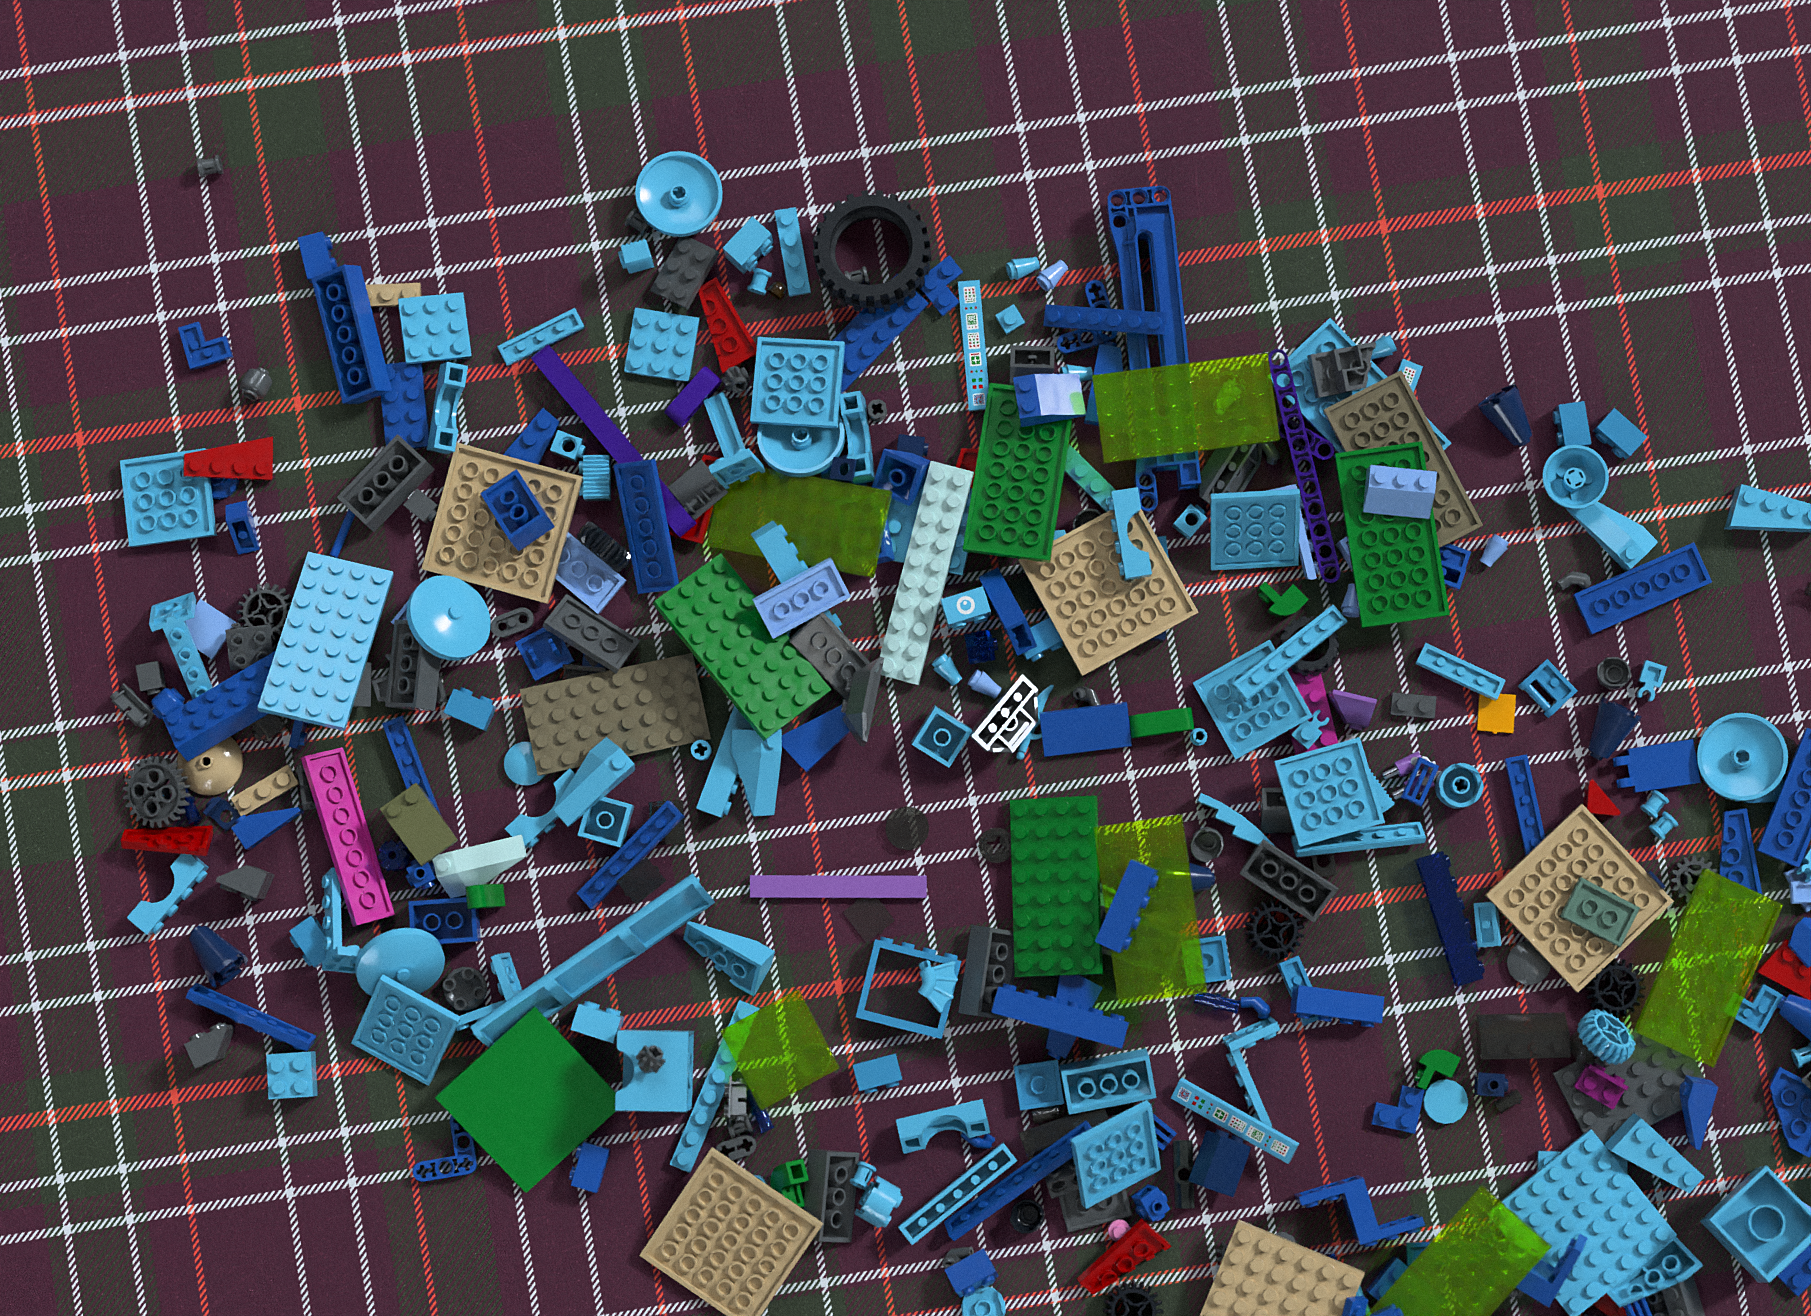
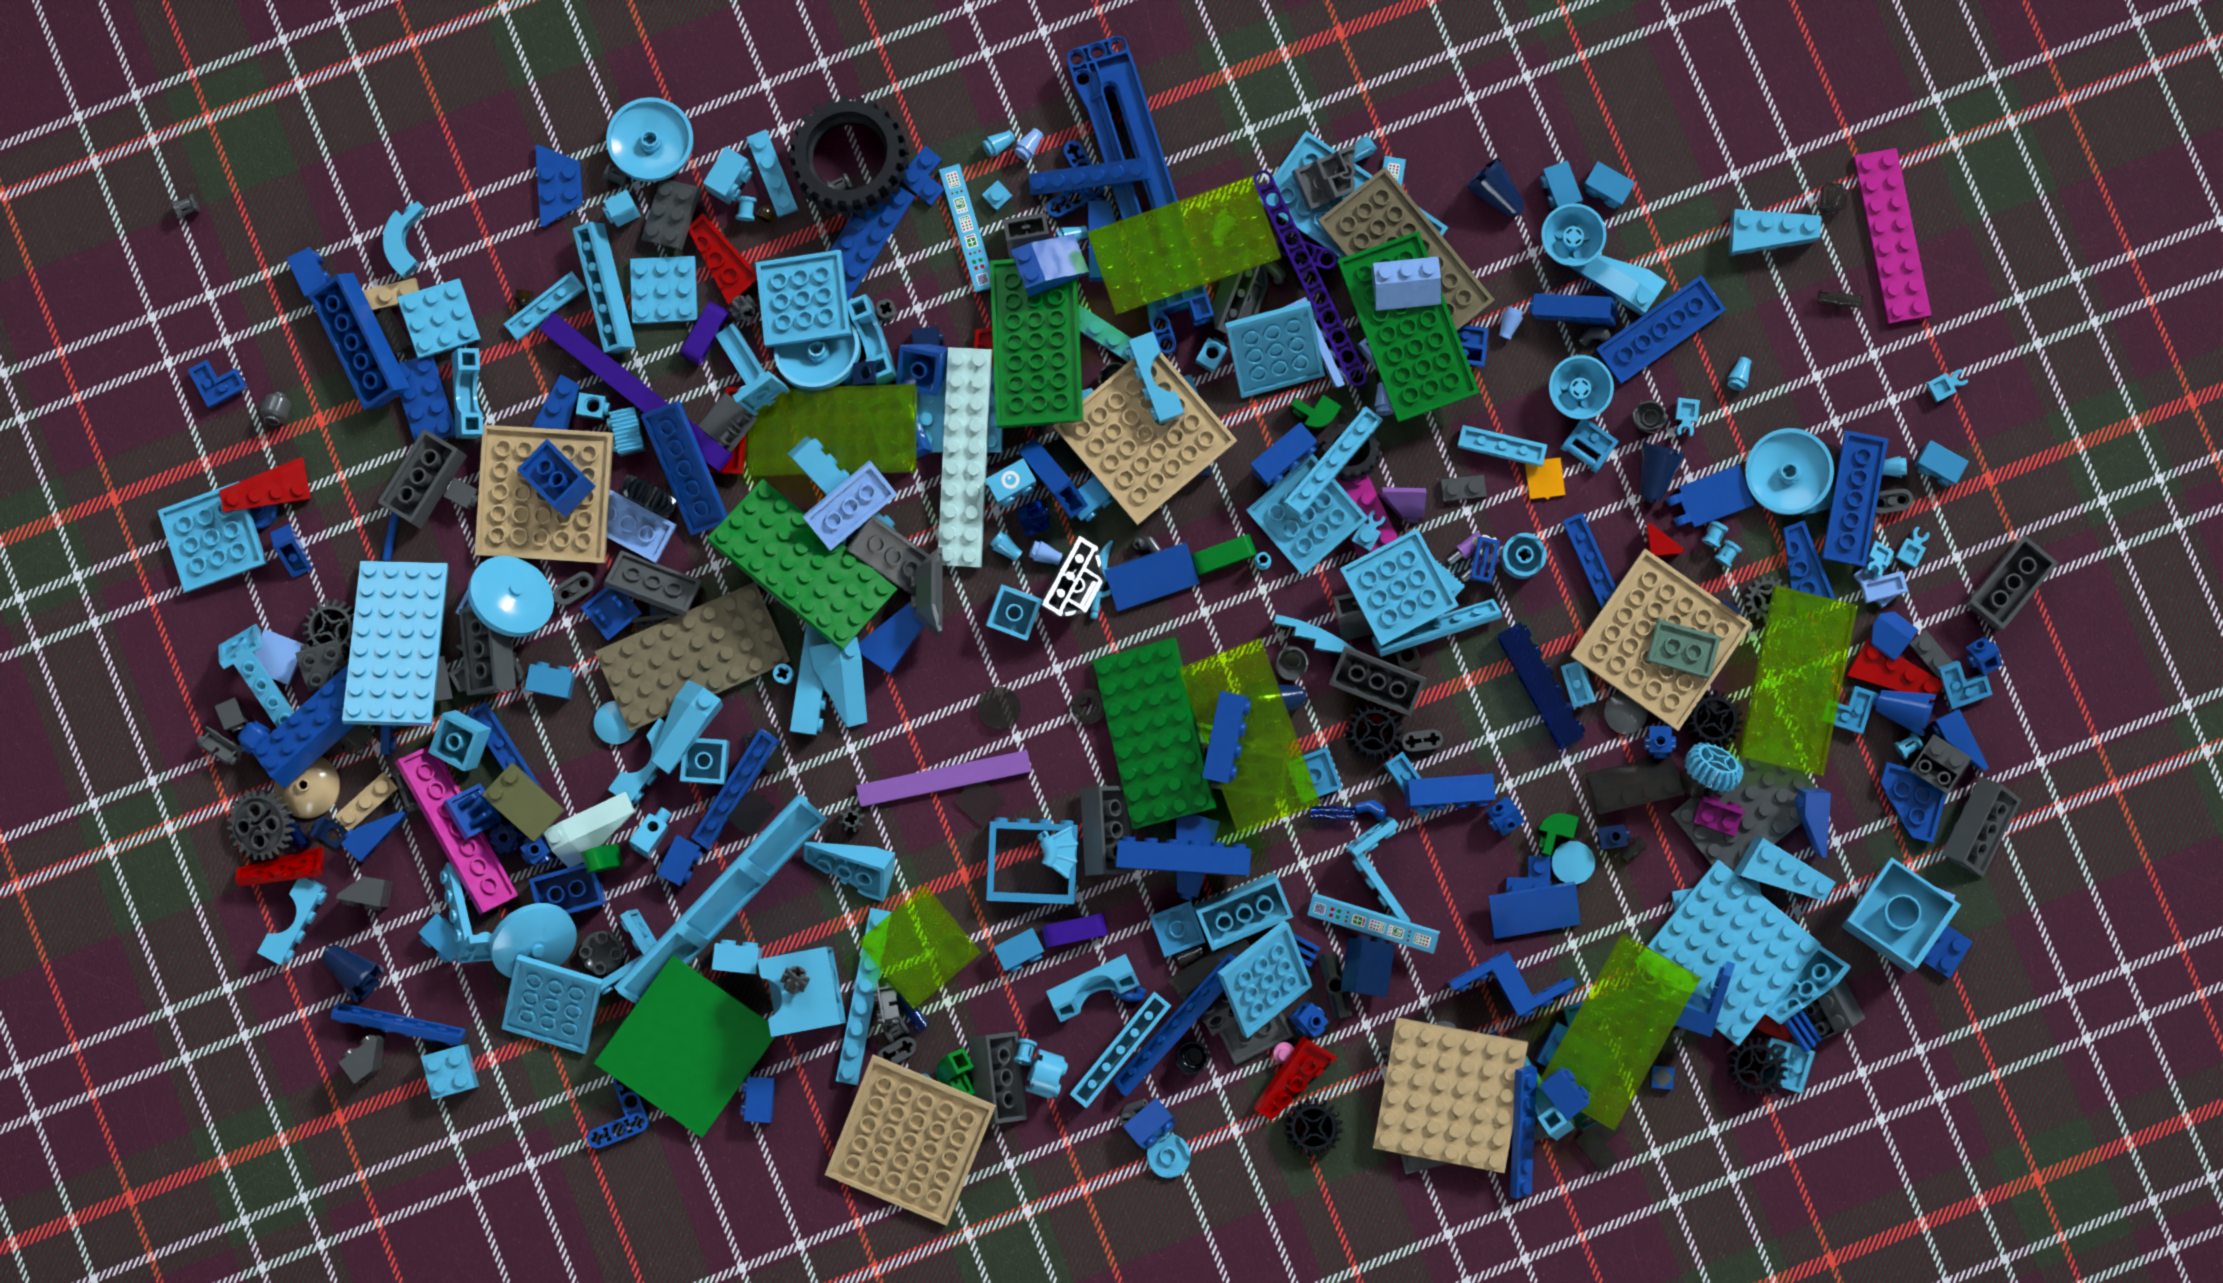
camera: 15 degrees left, 0 degrees up
none -> clear smoke tile [375,307,412,356]
none -> medium azure arch [383,201,427,280]
none -> medium azure brick [428,710,491,771]
none -> blue plate [443,783,502,840]
none -> dark brown hinge [515,289,533,305]
none -> blue wing [535,145,583,228]
none -> medium azure brick [573,222,636,354]
none -> medium azure torso [629,807,672,860]
none -> blue brick [657,835,703,886]
none -> dark grey gear [838,806,866,833]
none -> dark purple beam [1041,913,1108,948]
none -> blue slope [1251,422,1318,487]
none -> dark grey beam [1401,729,1443,752]
none -> blue brick [1486,796,1525,836]
none -> blue tile [1488,882,1581,939]
none -> blue slope [1529,293,1618,327]
none -> medium azure piece [1549,355,1614,420]
none -> blue brick [1644,726,1676,759]
none -> medium azure cone [1727,357,1752,391]

